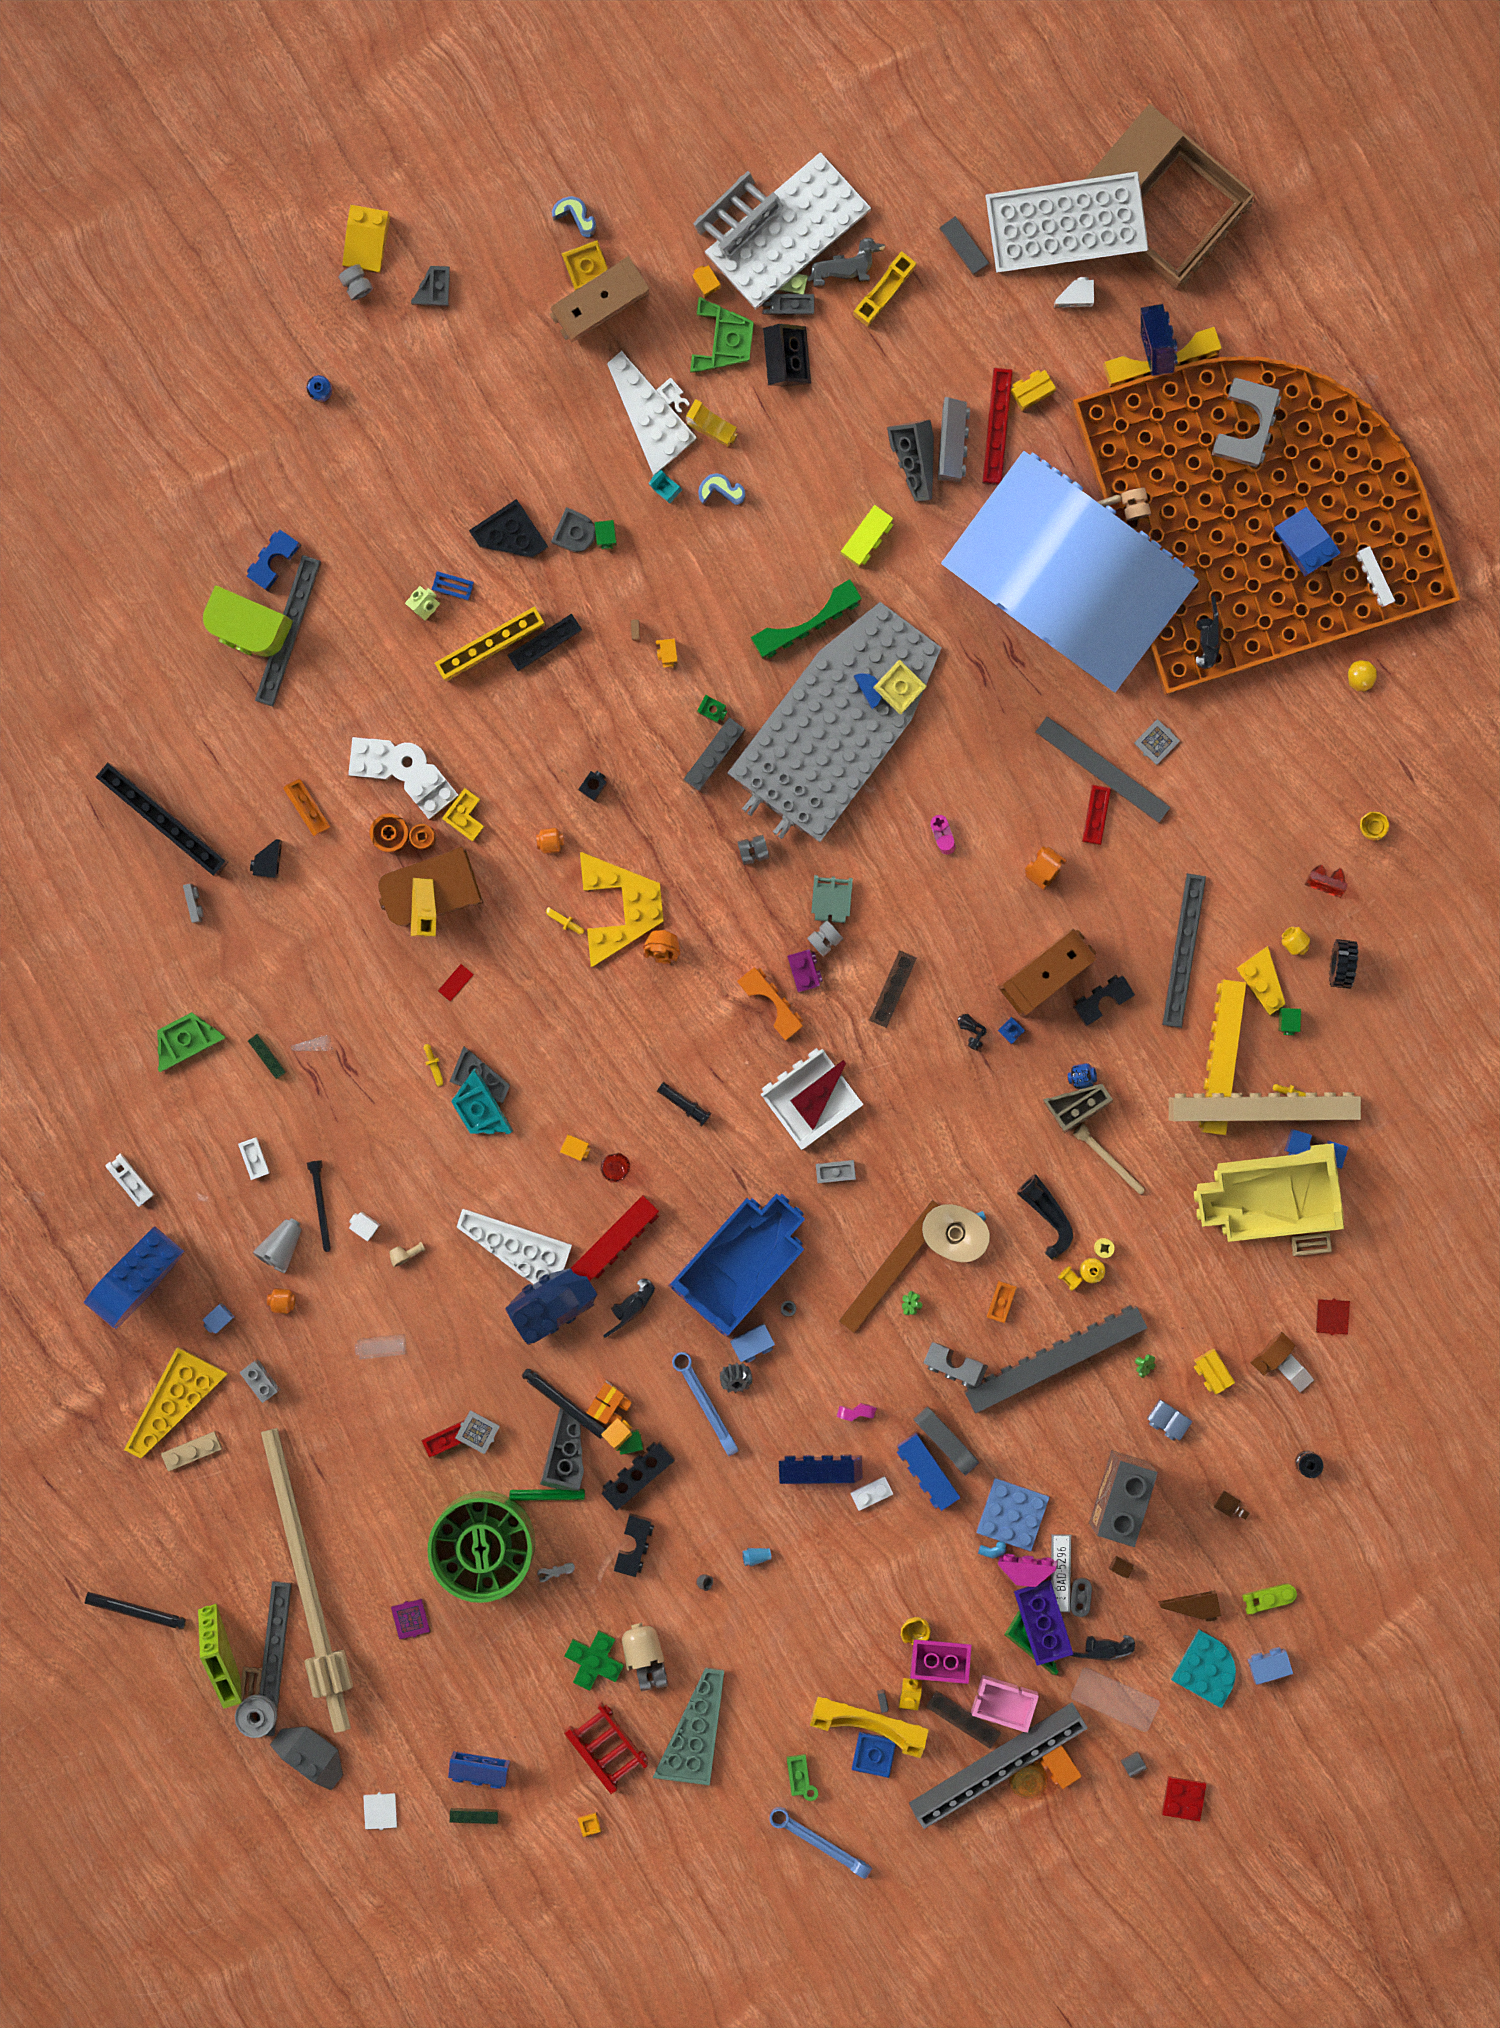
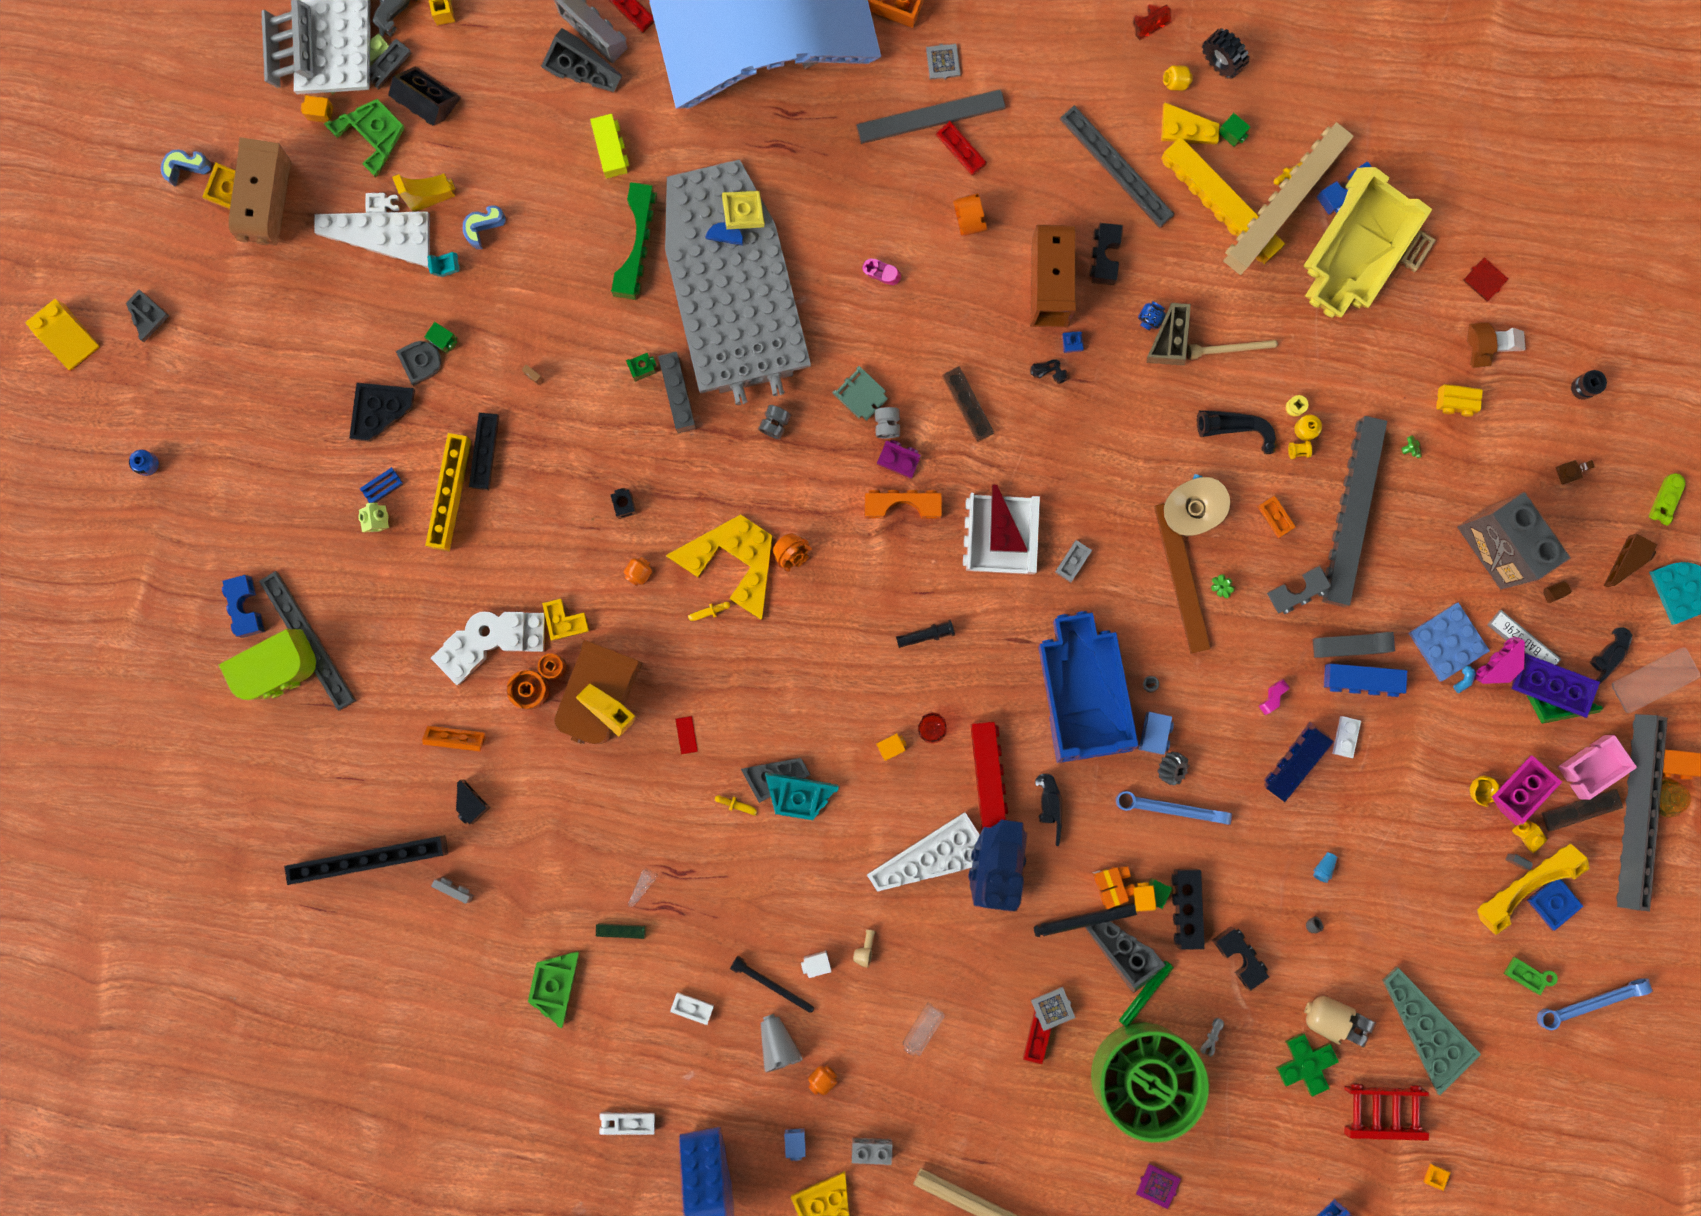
camera: 60 degrees left, 5 degrees down
light grey wheel [338,264,373,301] -> none
light orange brick [656,638,678,668] -> none
flat silver plate [1070,1577,1092,1617] -> none
sand blue brick [1147,1399,1193,1441] -> none

